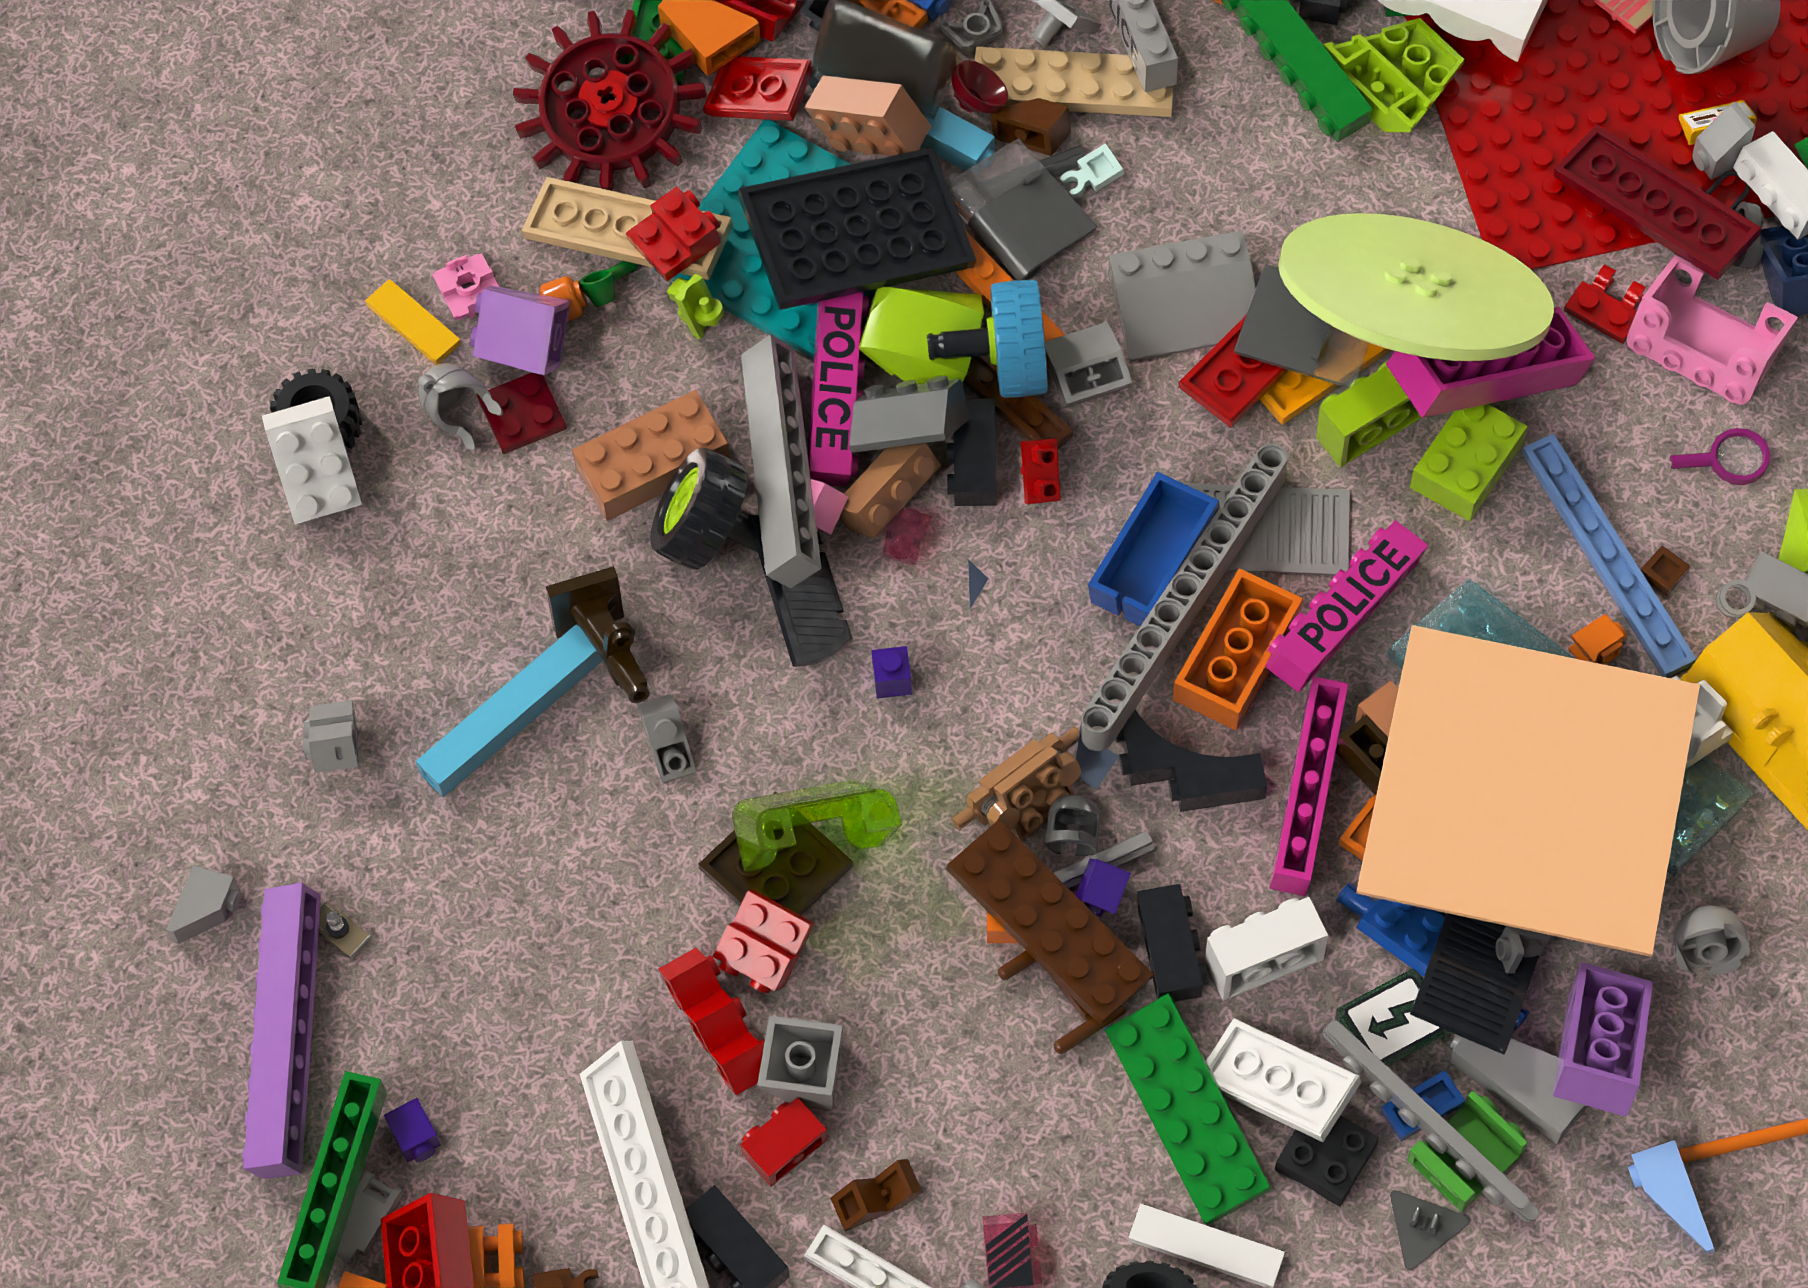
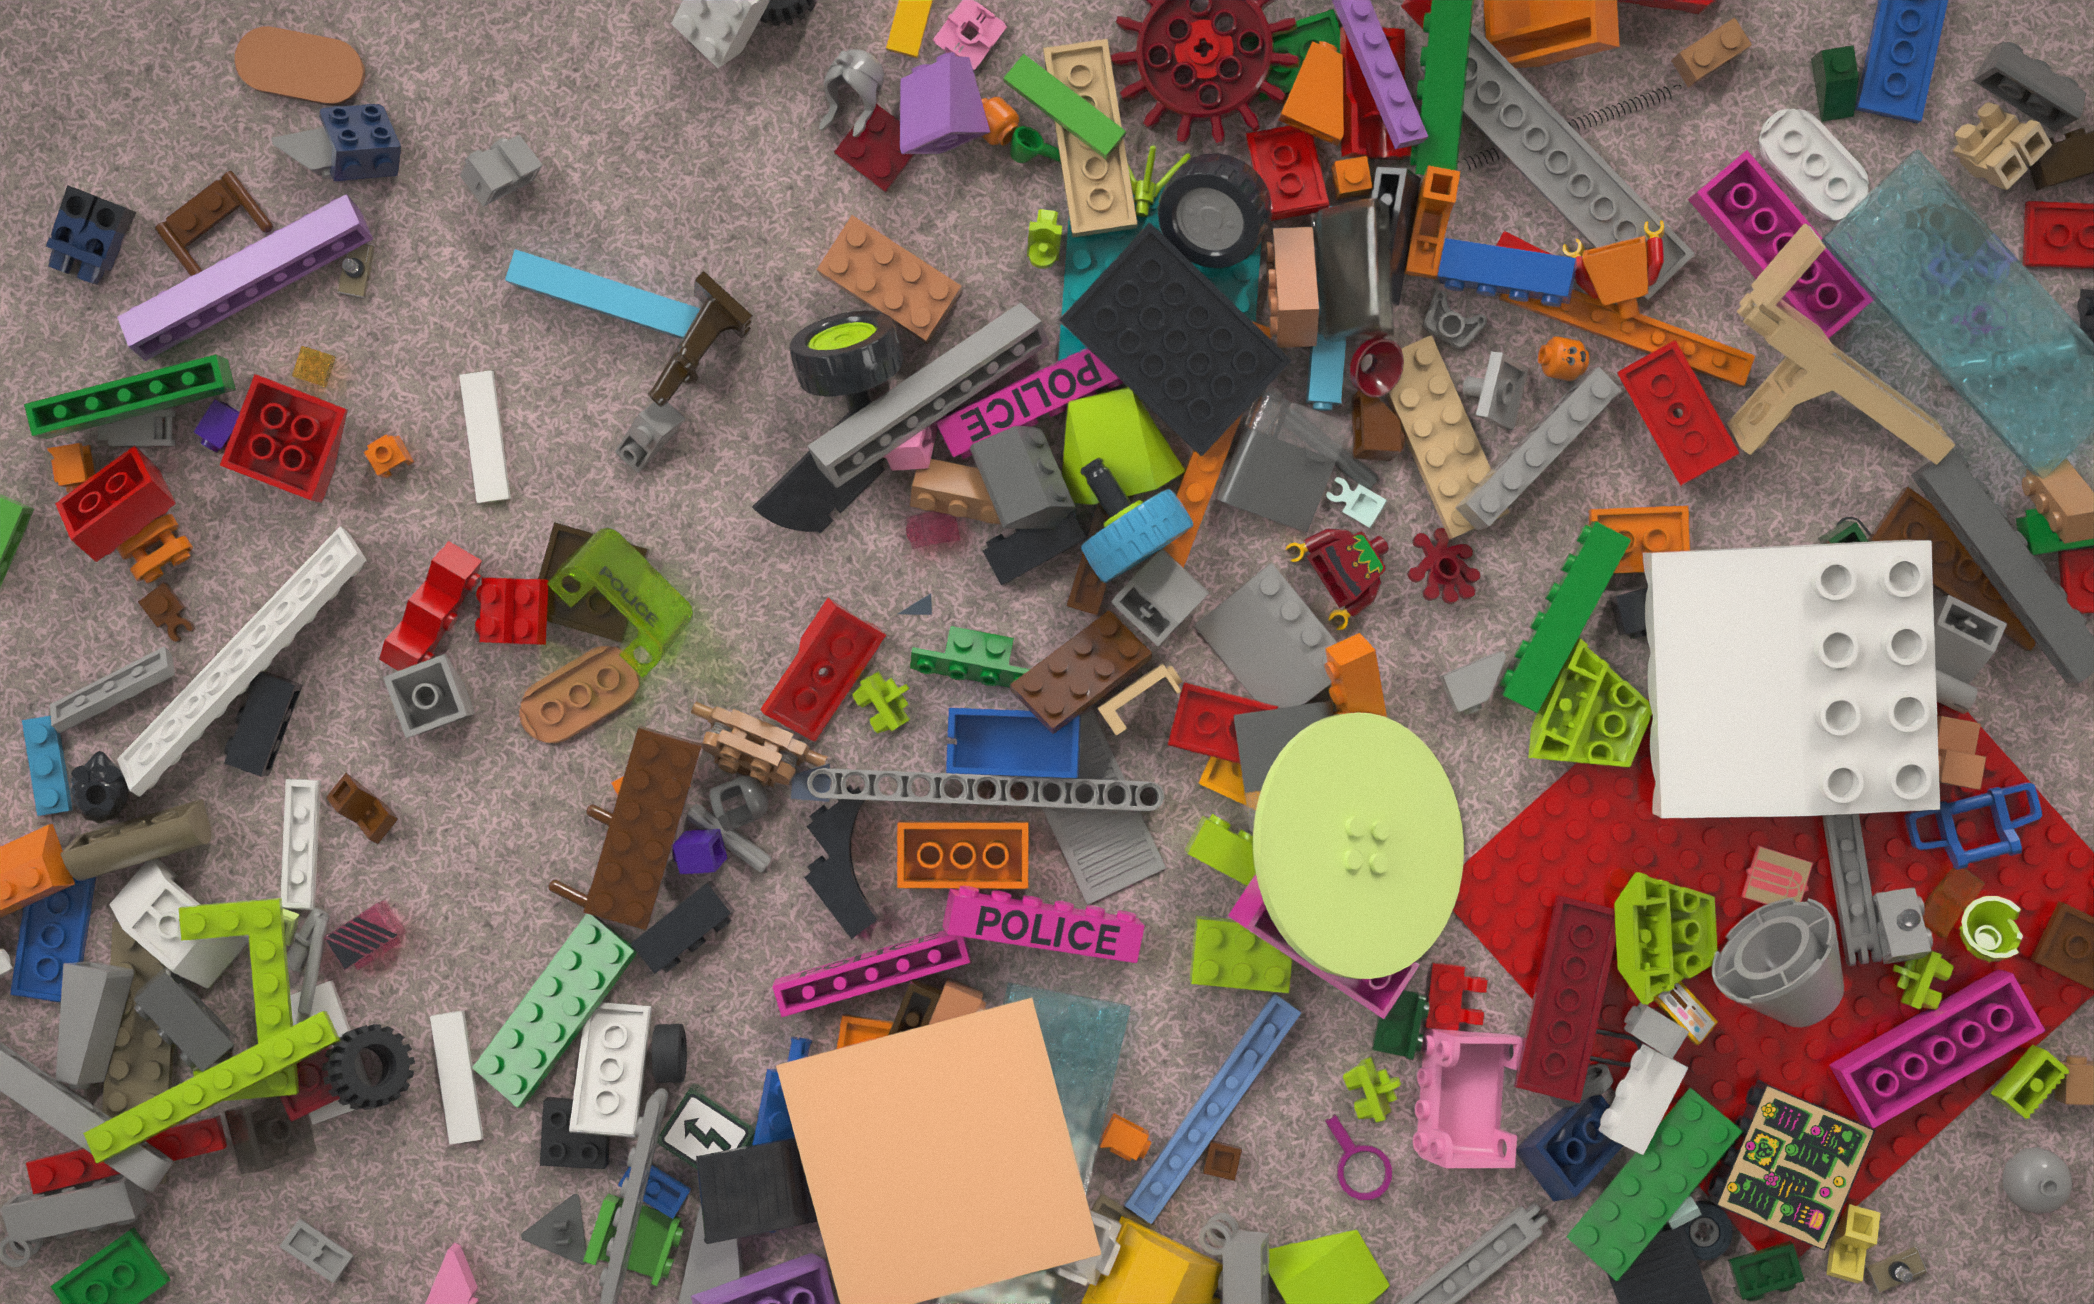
camera: 60 degrees right, 25 degrees up
red plate [626,186,722,282] -> none
red brick [740,1097,828,1187] -> none
dark purple brick [871,646,912,699] -> none
red hips [1020,437,1061,505] -> none
white brick [1205,897,1328,1001] -> none
dark grey bracket [1496,926,1552,974] -> none
none -> dark blue hips [46,185,136,285]
none -> reddish brown plate [155,171,273,276]
none -> red slope [219,374,348,503]
none -> nougat tile [235,26,365,105]
none -> clear yellow plate [292,345,336,387]
none -> dark blue bracket [319,104,401,181]
none -> orange window [364,434,414,478]
none -> white tile [459,371,511,504]
none -> nougat tile [519,646,640,743]
none -> black tyre [652,1024,687,1083]
none -> red piece [760,597,886,742]
none -> lime hips [852,671,910,734]
none -> green bracket [910,626,1030,688]
none -> bright green tile [1003,54,1126,159]
none -> reddish brown plate [1010,610,1152,734]
none -> tan panel [1097,664,1182,736]
none -> lime plant [1128,145,1191,217]
none -> black wheel [1158,153,1272,268]
none -> dark red torso [1285,528,1389,630]
none -> orange brick [1324,633,1387,718]
none -> orange brick [1331,156,1372,200]
none -> lime hips [1343,1057,1401,1122]
none -> dark green bracket [1371,990,1429,1060]
none -> dark red animal [1407,528,1481,604]
none -> light grey slope [1439,651,1506,716]
none -> lime wedge [1614,872,1717,1005]

